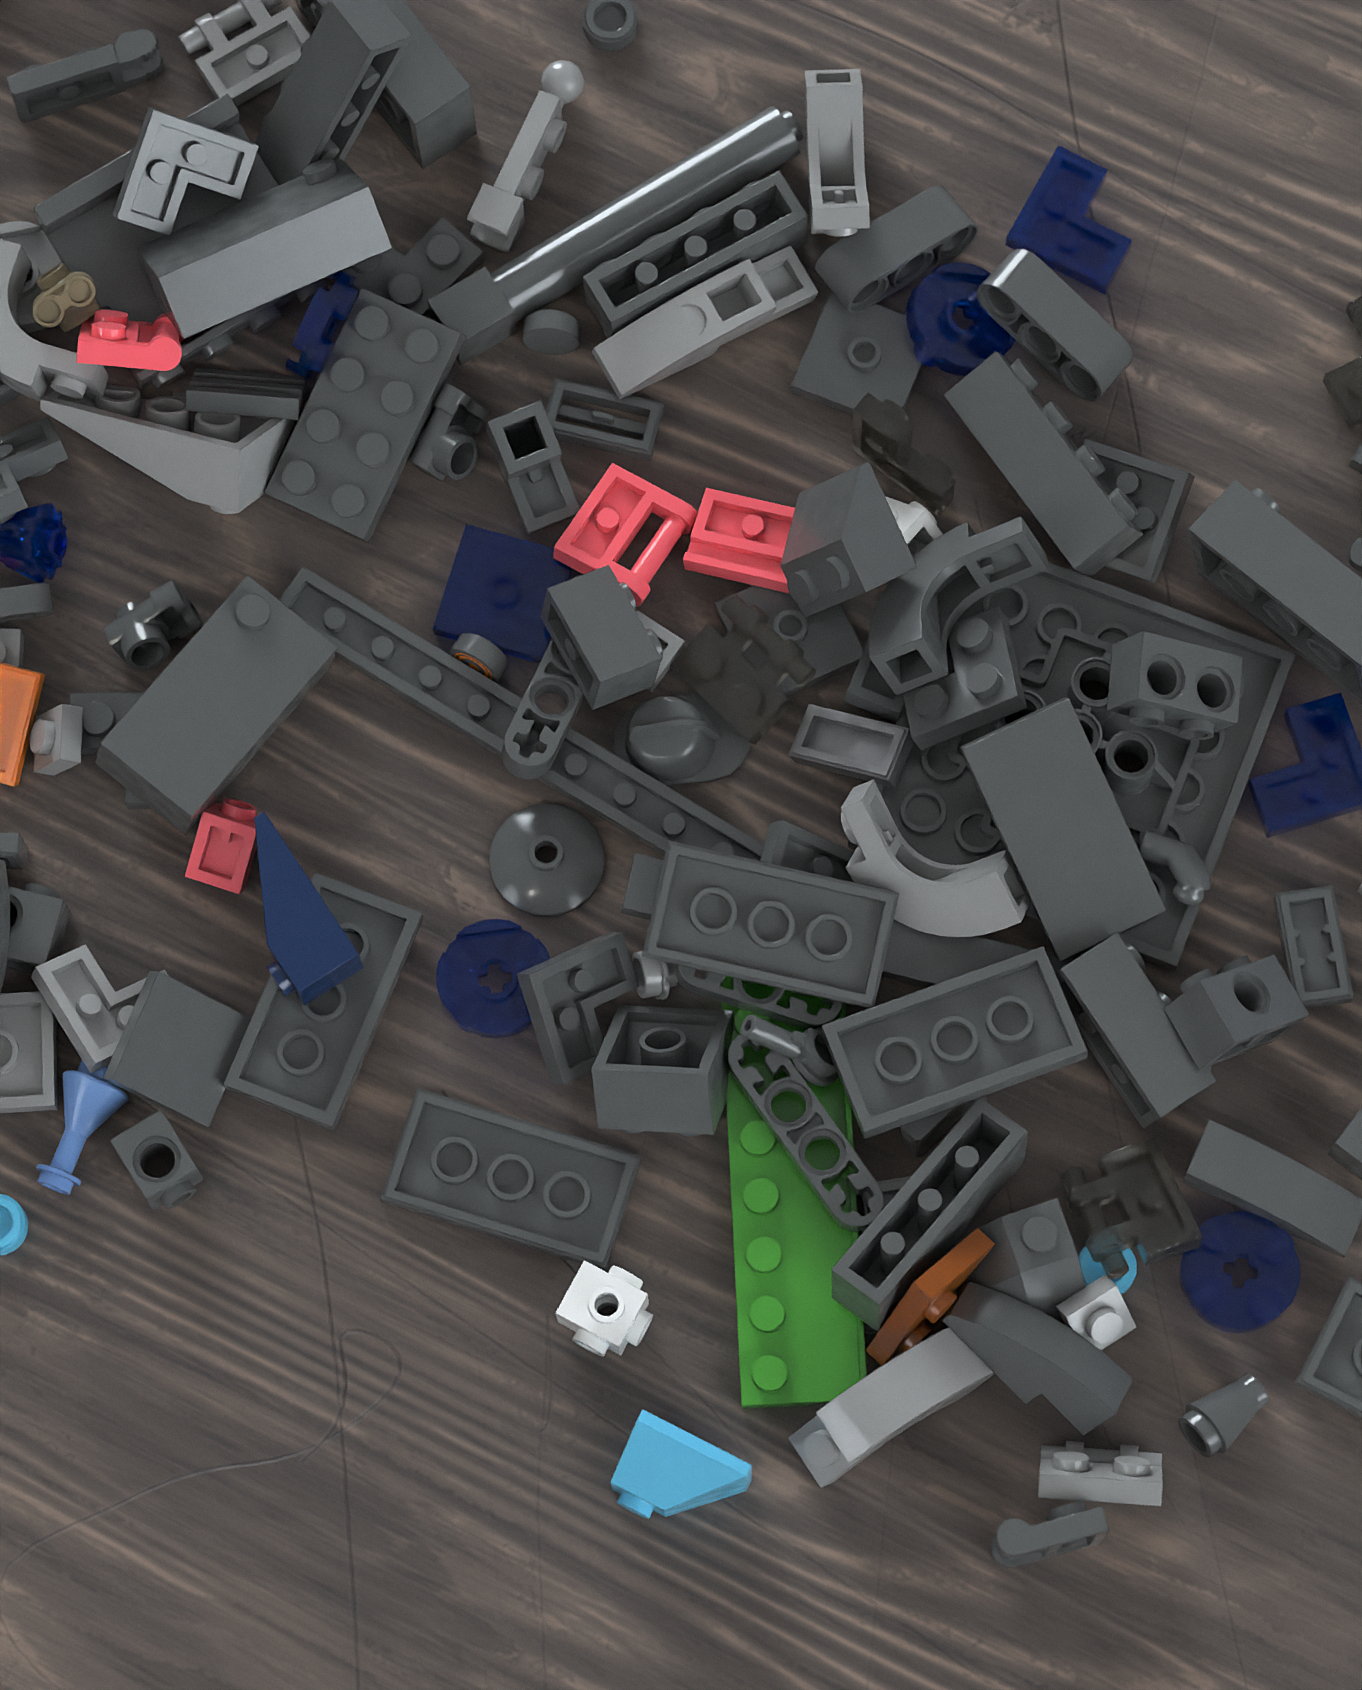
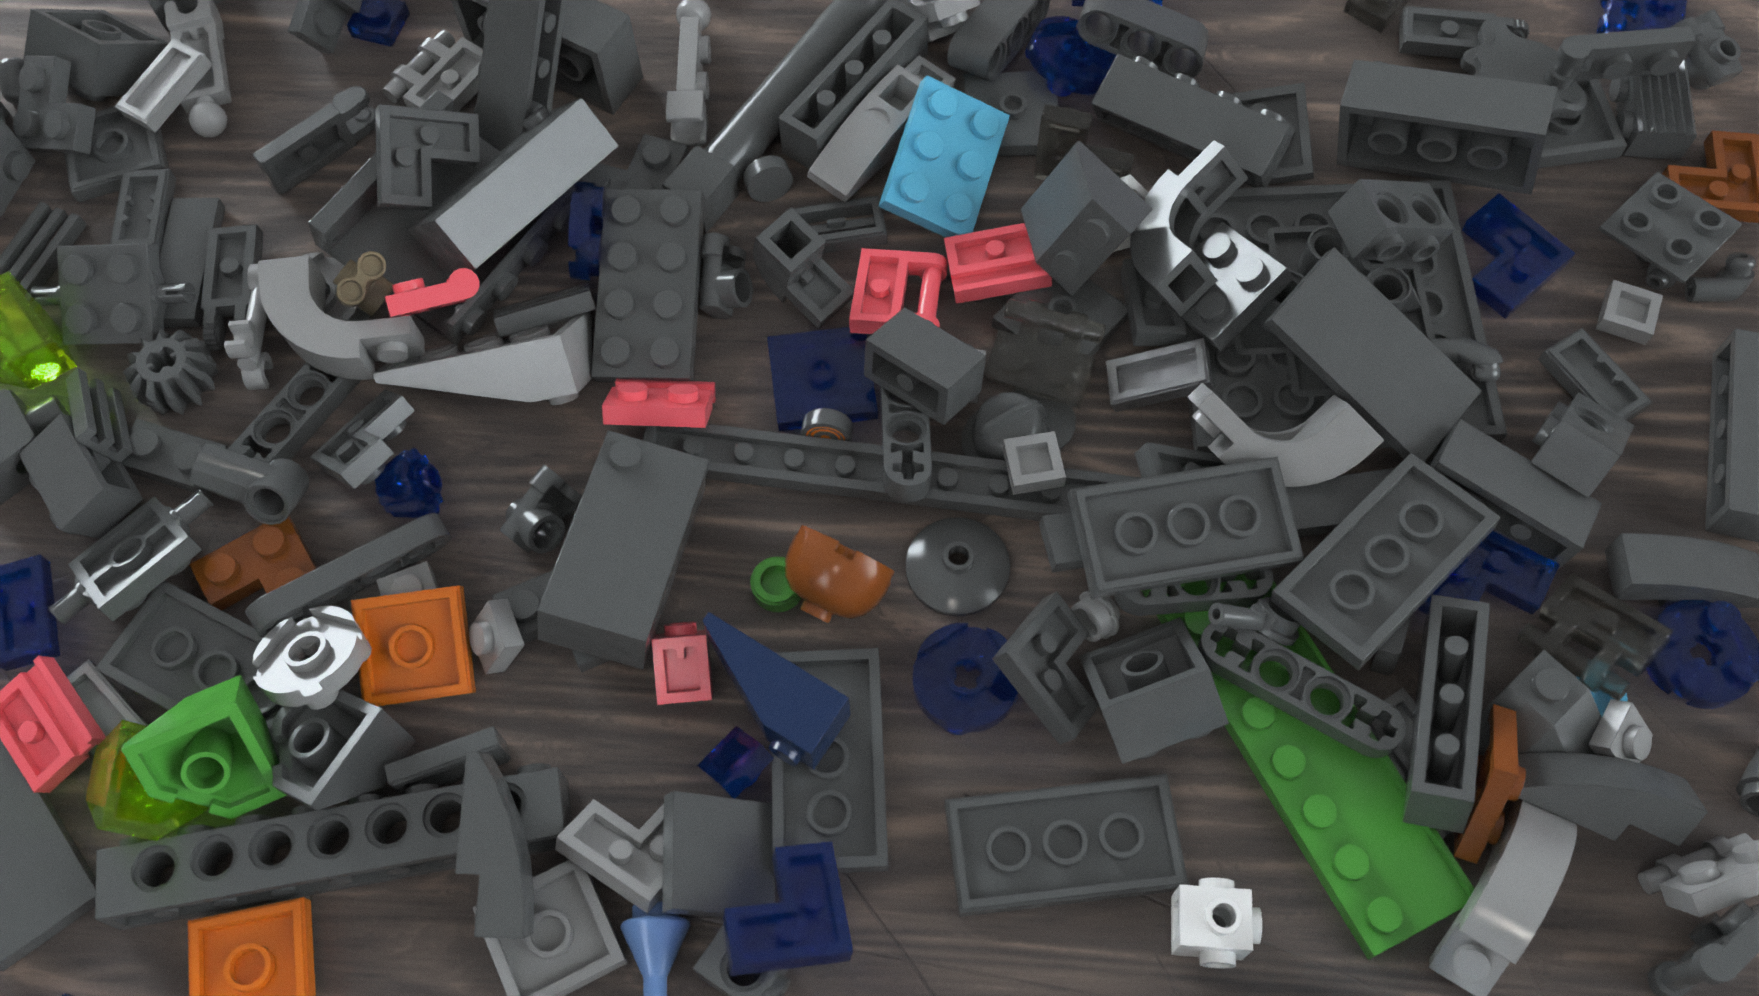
camera: 25 degrees left, 10 degrees down
none -> coral plate [602,379,716,428]
none -> clear blue plate [697,726,774,799]
none -> clear blue plate [723,841,853,976]
none -> bright green tile [750,557,801,612]
none -> dark orange cylinder [785,525,895,624]
none -> medium azure plate [878,75,1010,237]
none -> light grey plate [1002,431,1066,495]
none -> clear blue plate [1417,531,1560,615]

